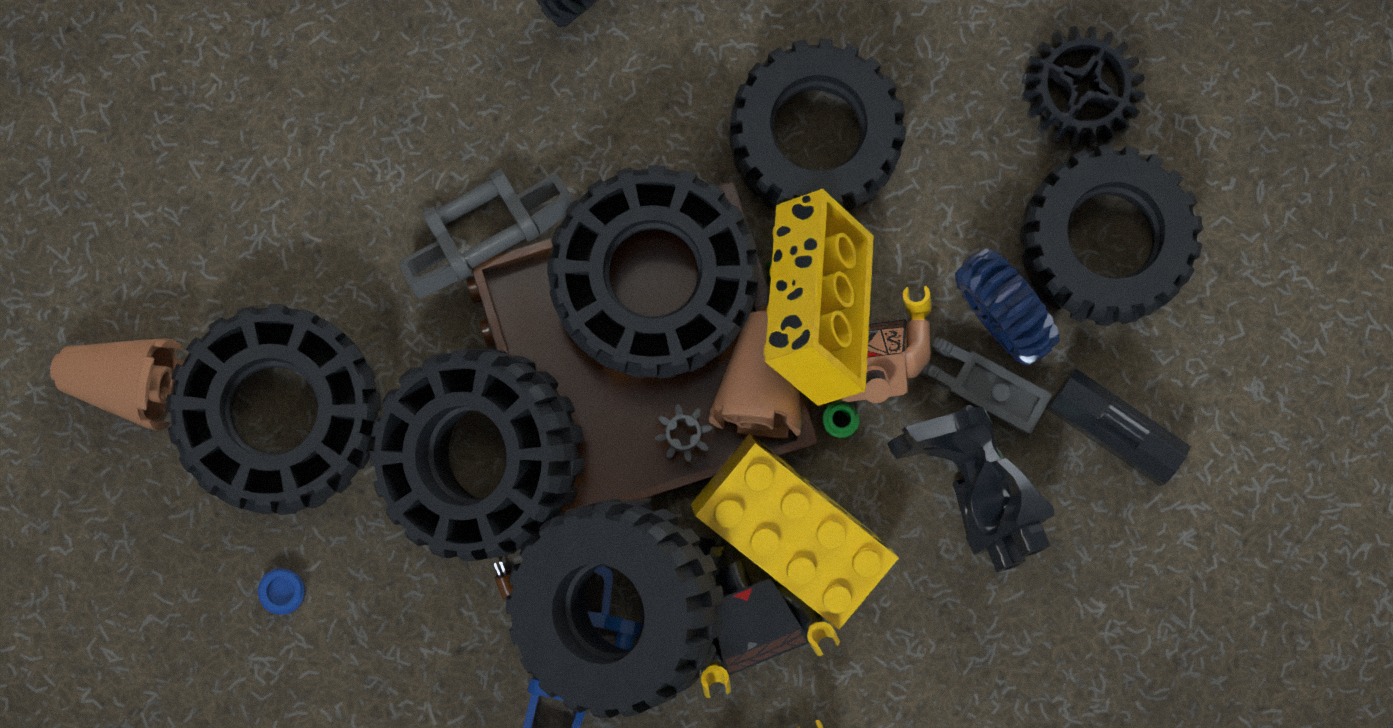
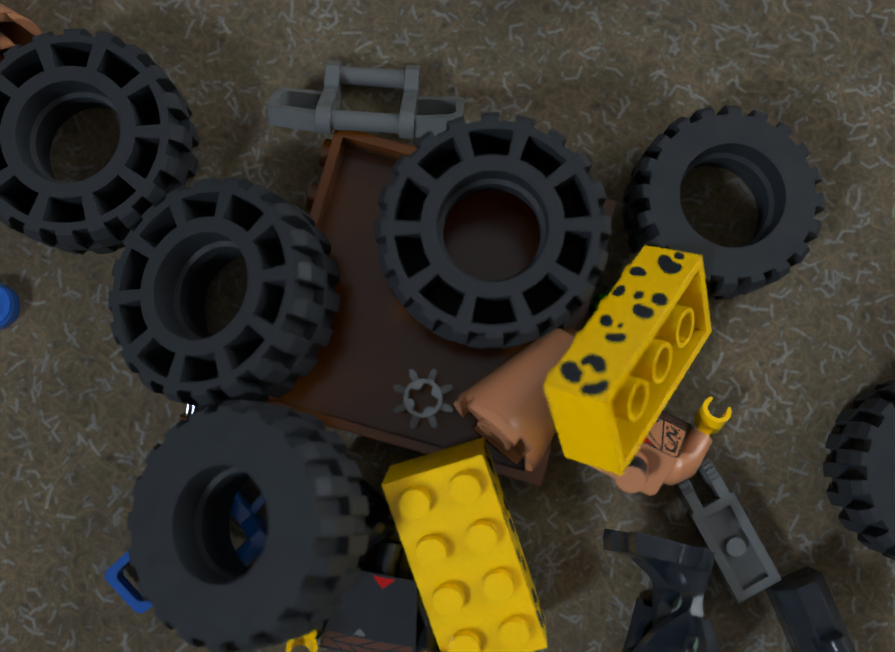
camera: 35 degrees right, 0 degrees up
green pin [823,401,860,438] -> none
dark blue gear [955,248,1060,366] -> none

